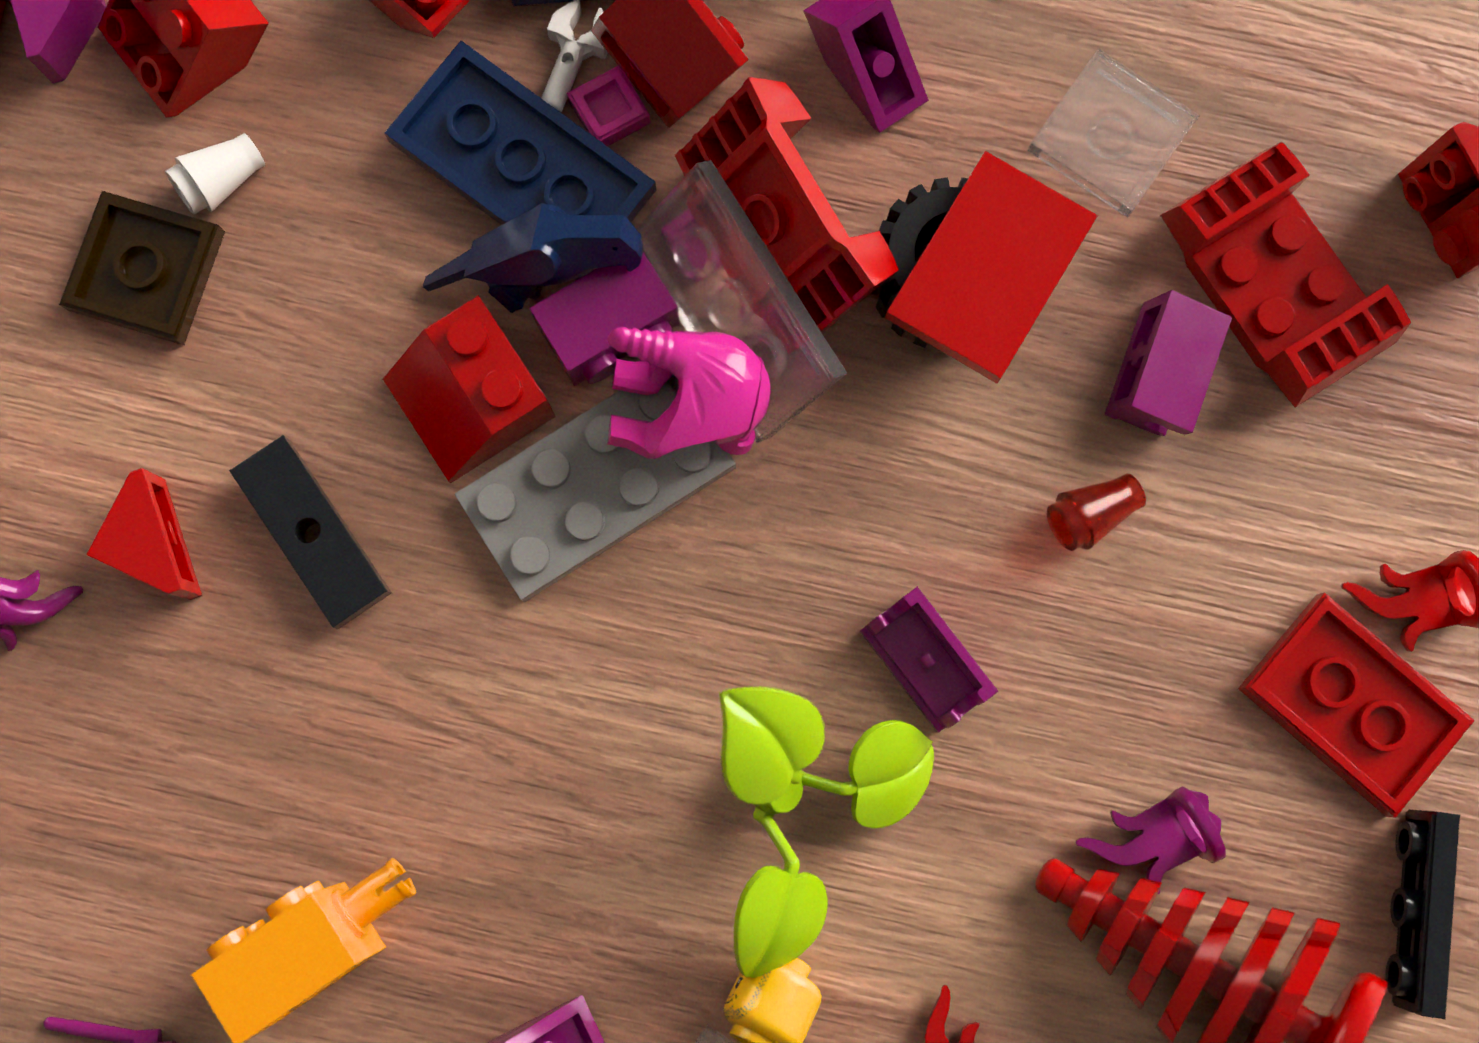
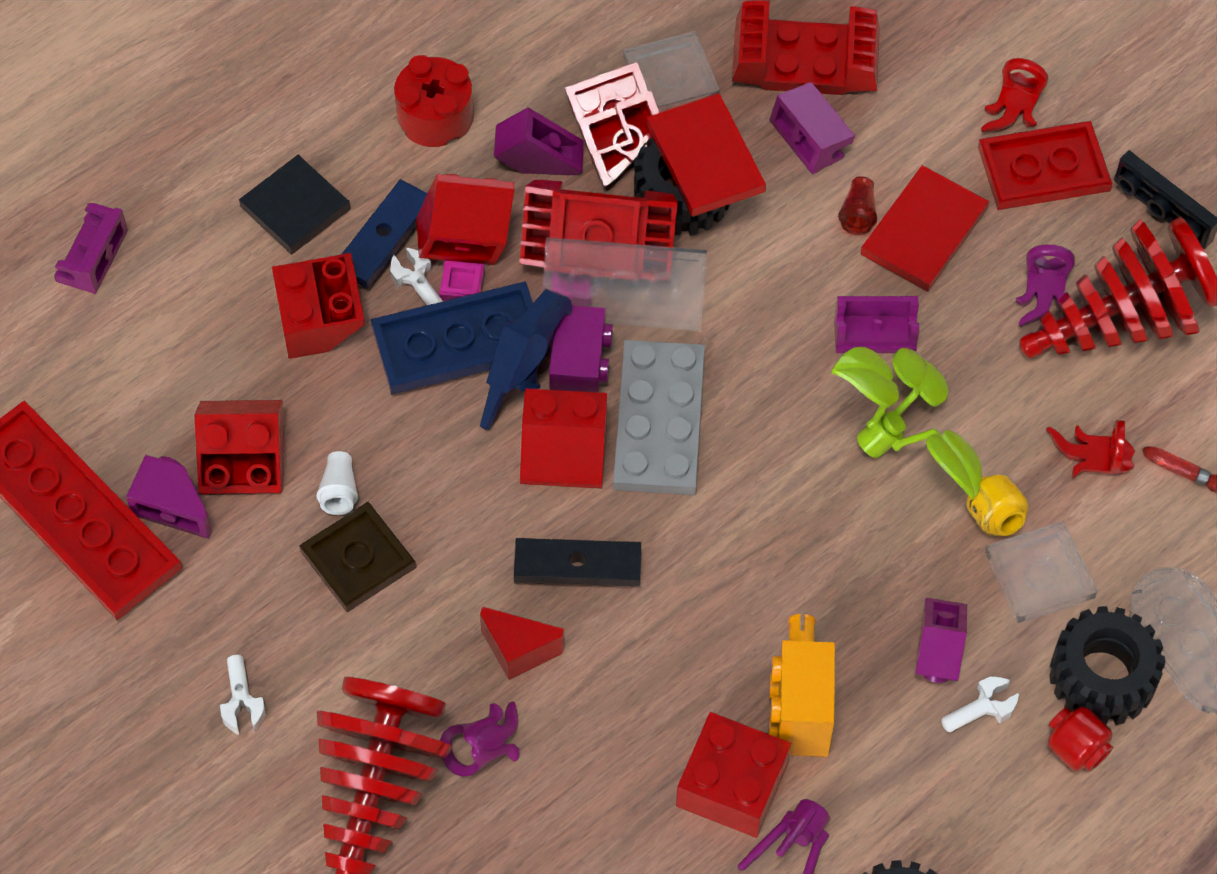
camera: 50 degrees left, 20 degrees down
dark pink piece [607,327,771,459] -> none
none -> slope [565,62,660,188]
none -> red brick [676,712,792,838]
none -> red tile [860,165,989,292]

